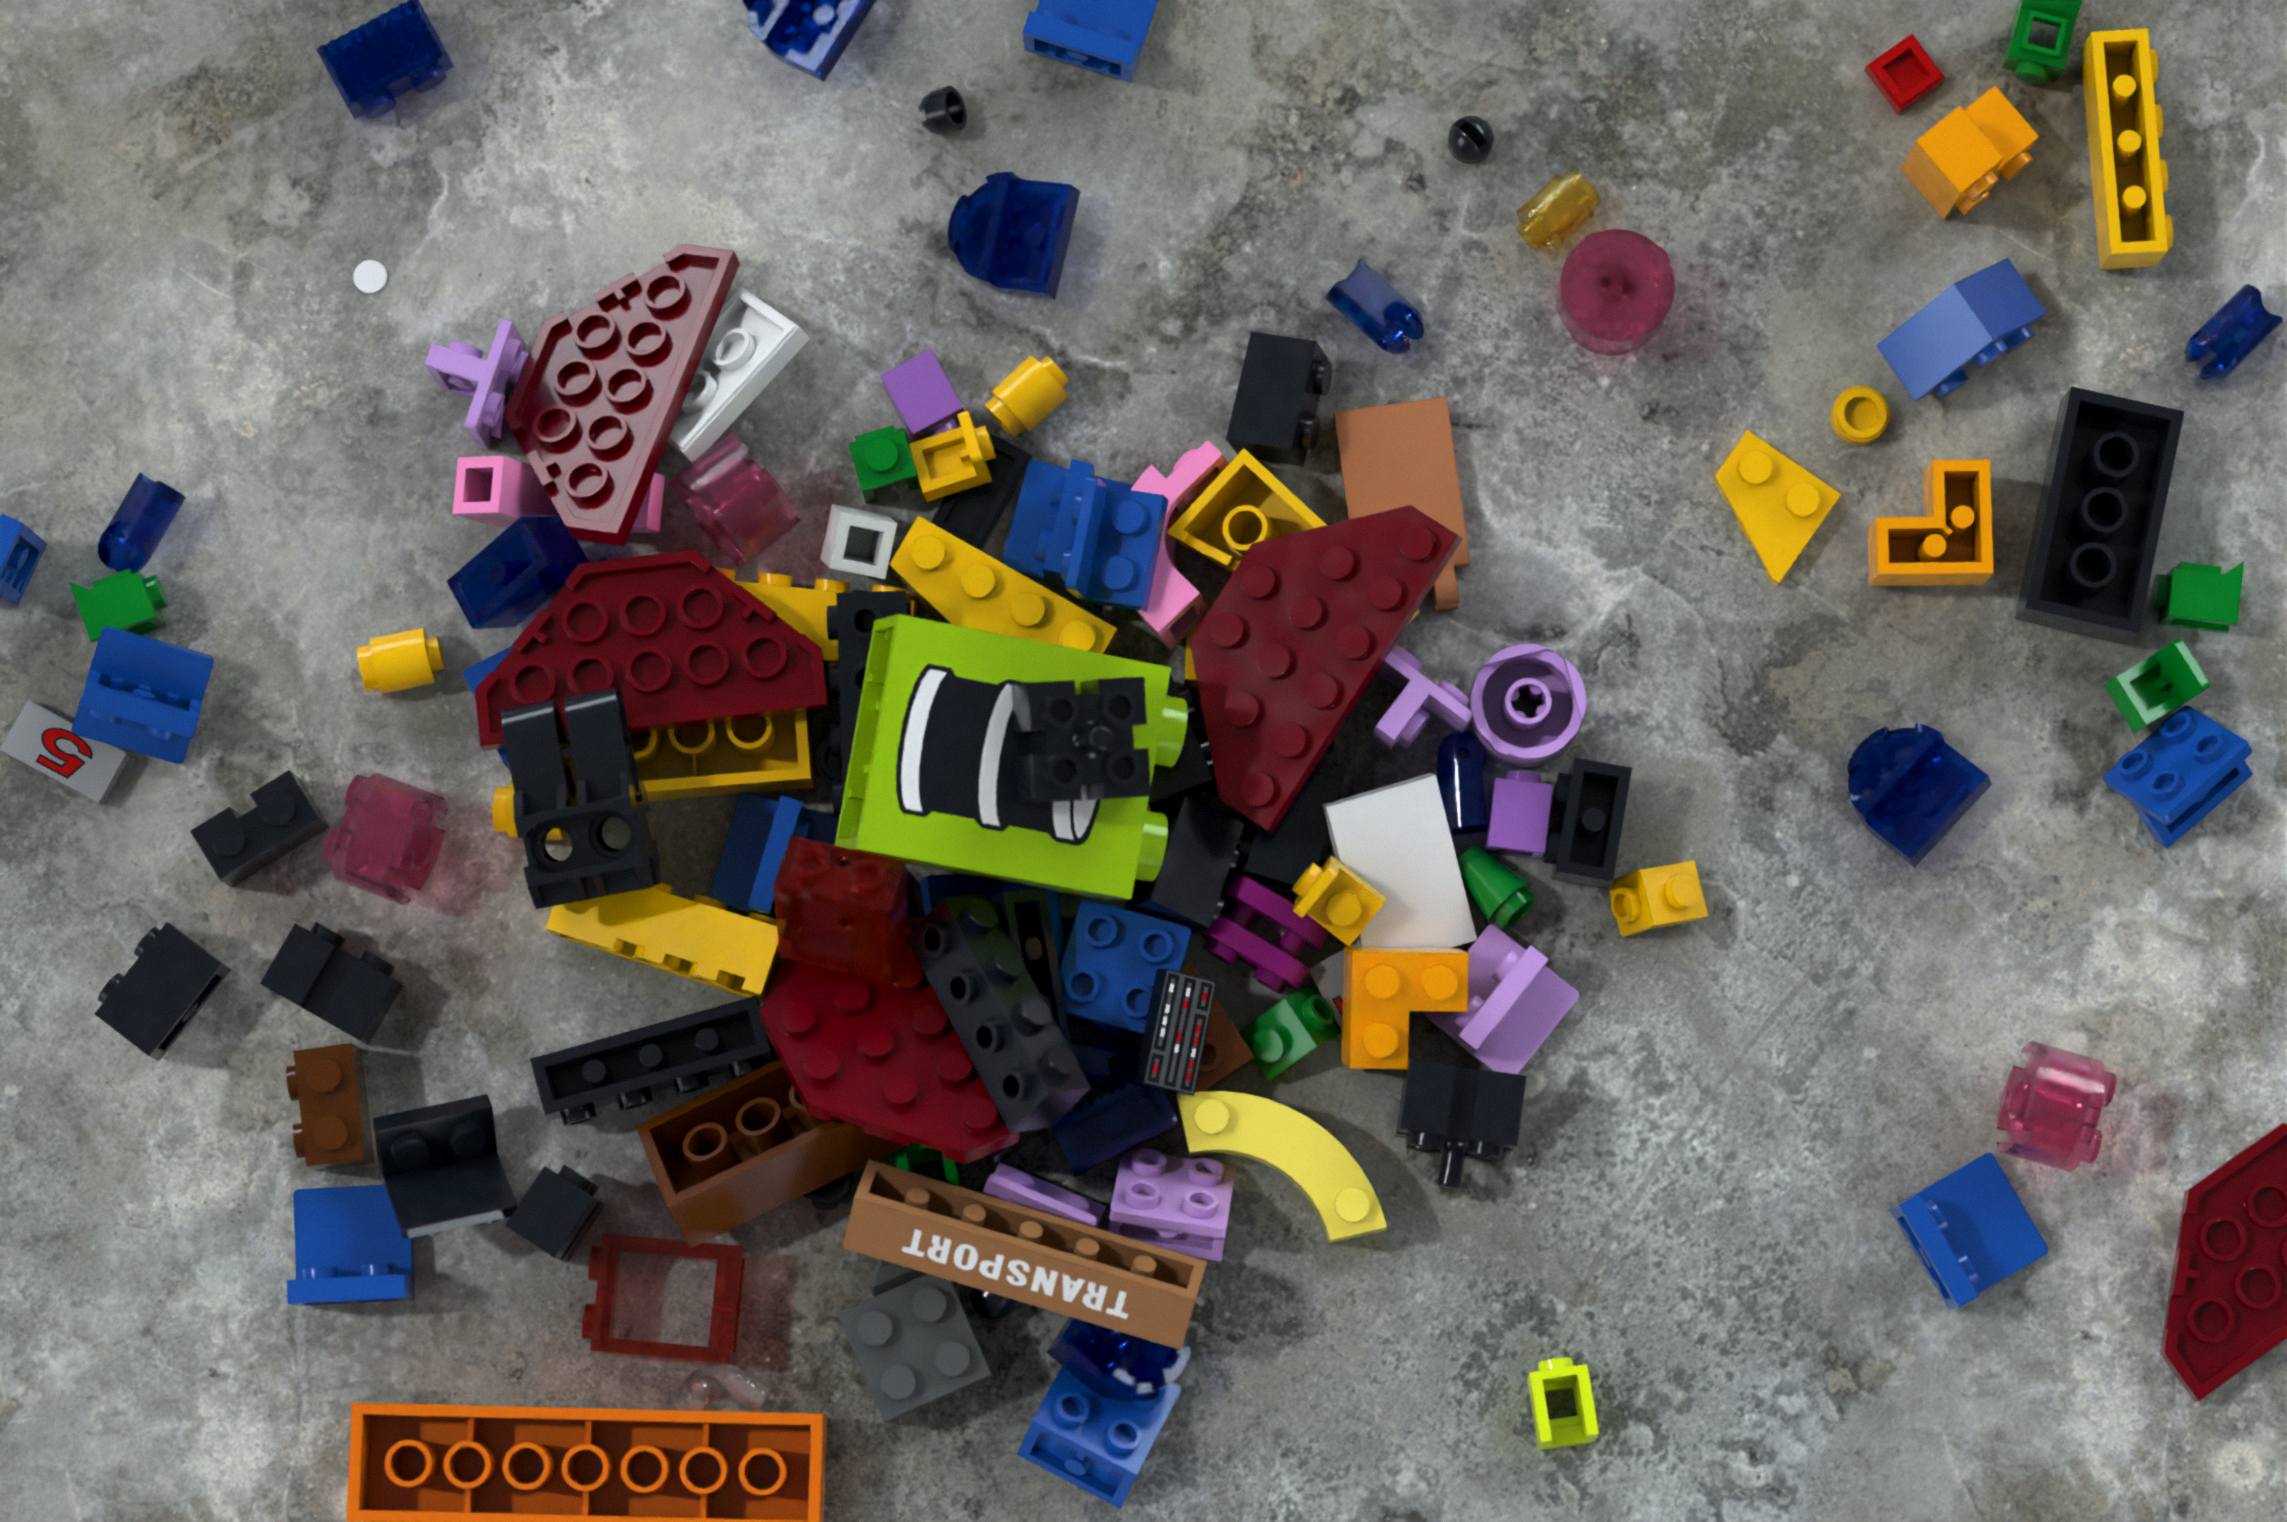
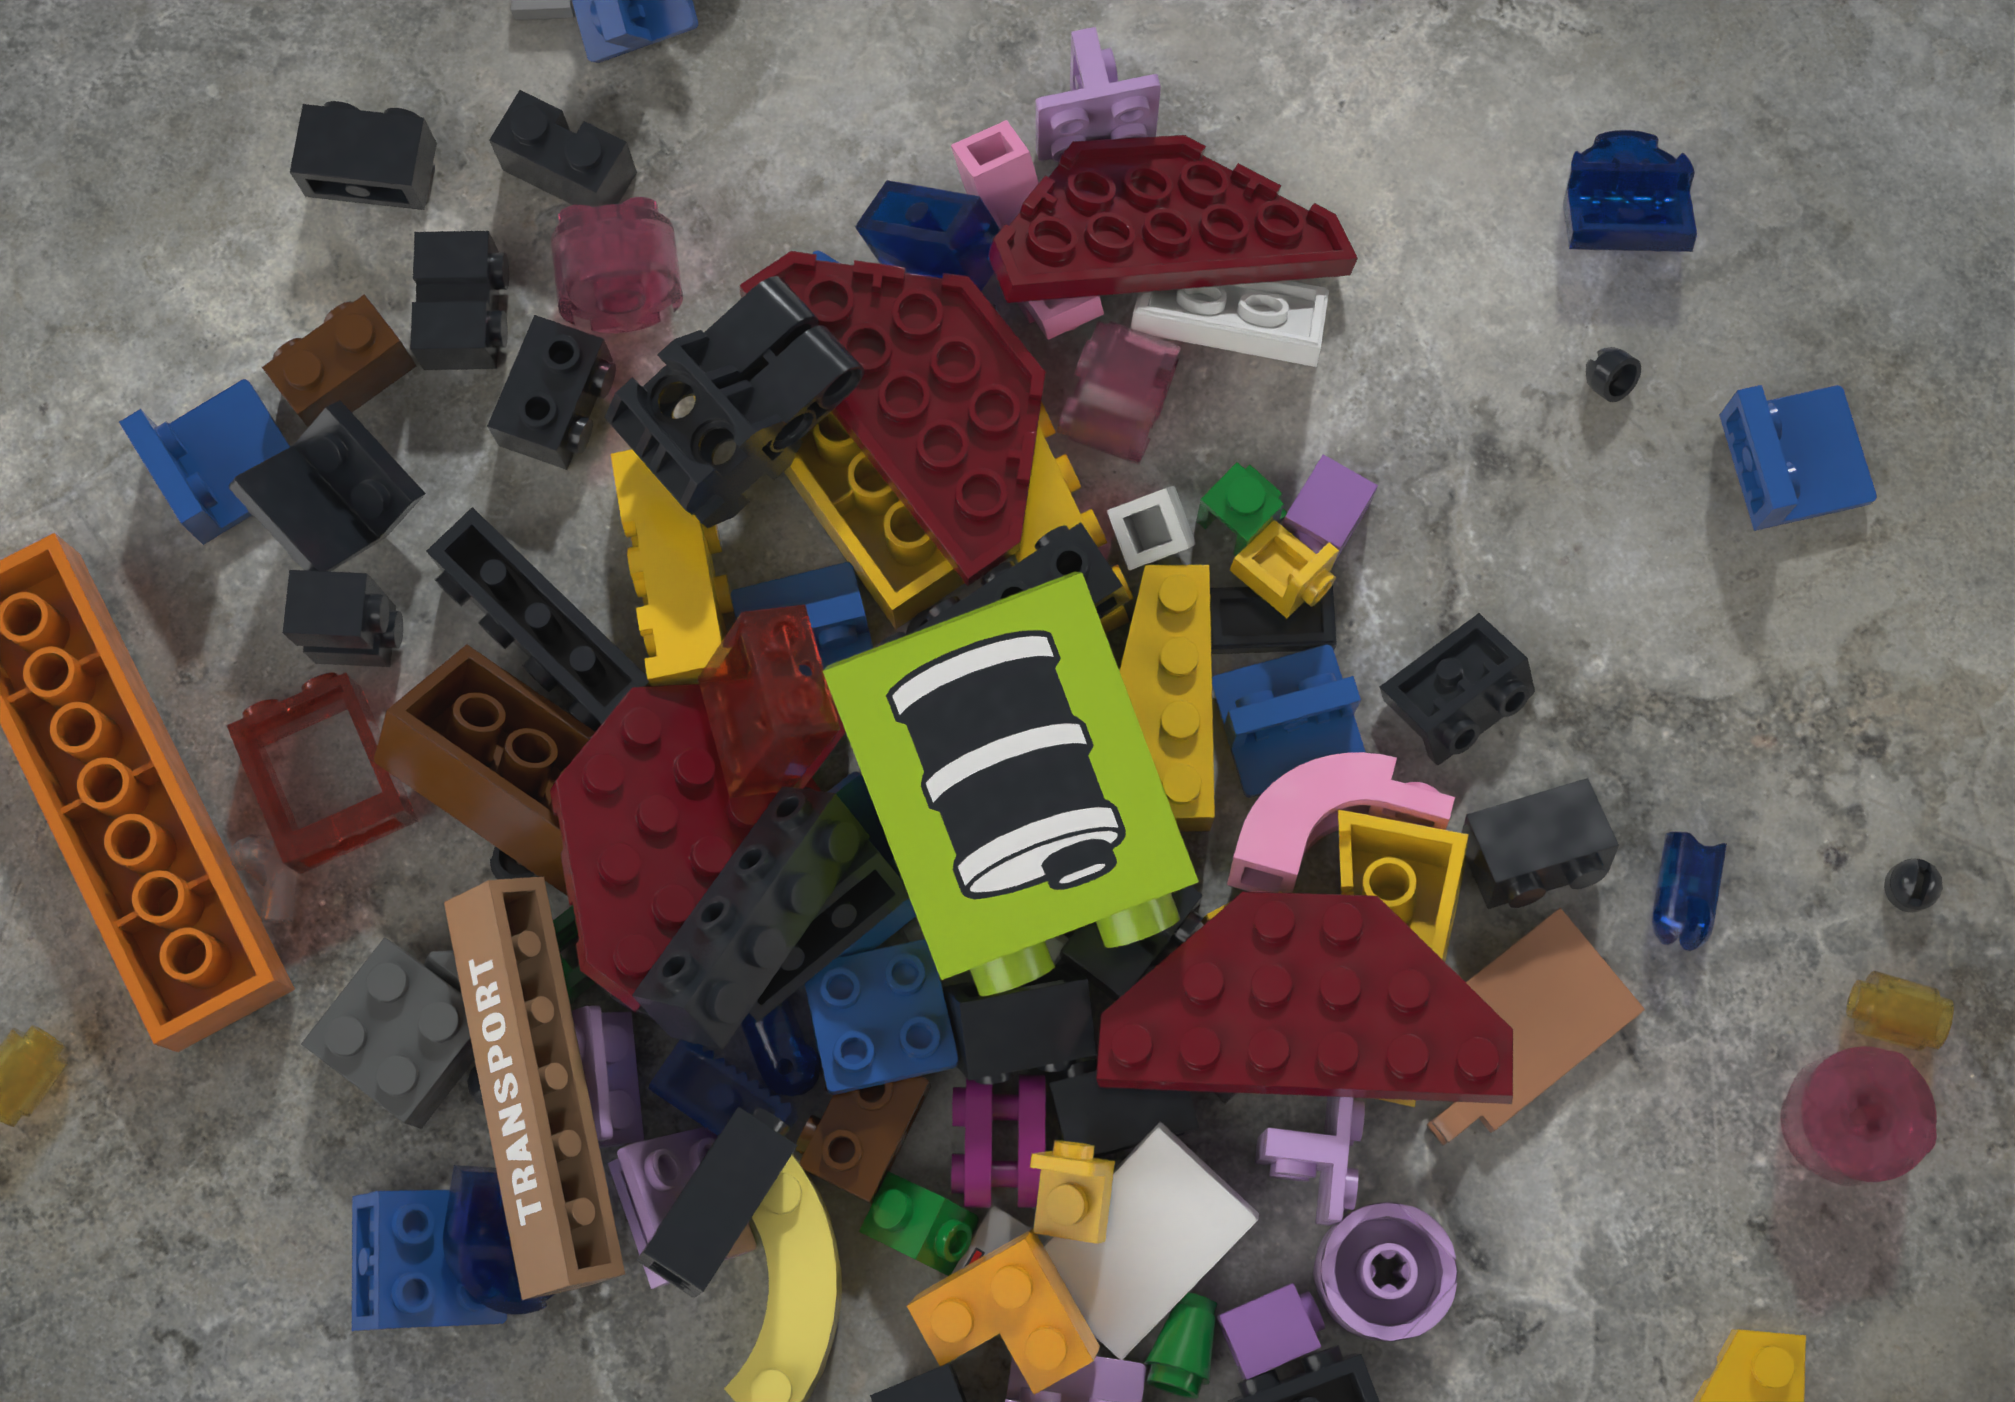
camera: 60 degrees right, 5 degrees down
yellow brick [357,627,445,694] -> none
clear blue slope [948,172,1081,300] -> none
yellow brick [984,355,1069,439] -> none
black brick [1011,677,1151,804] -> none
blue bracket [1060,476,1169,612] -> none
tile [1134,968,1217,1096] -> none
clear blue piece [1436,731,1489,835] -> none
none -> black brick [487,315,616,470]
none -> black window [636,1106,798,1298]
none -> black bracket [1379,613,1535,765]

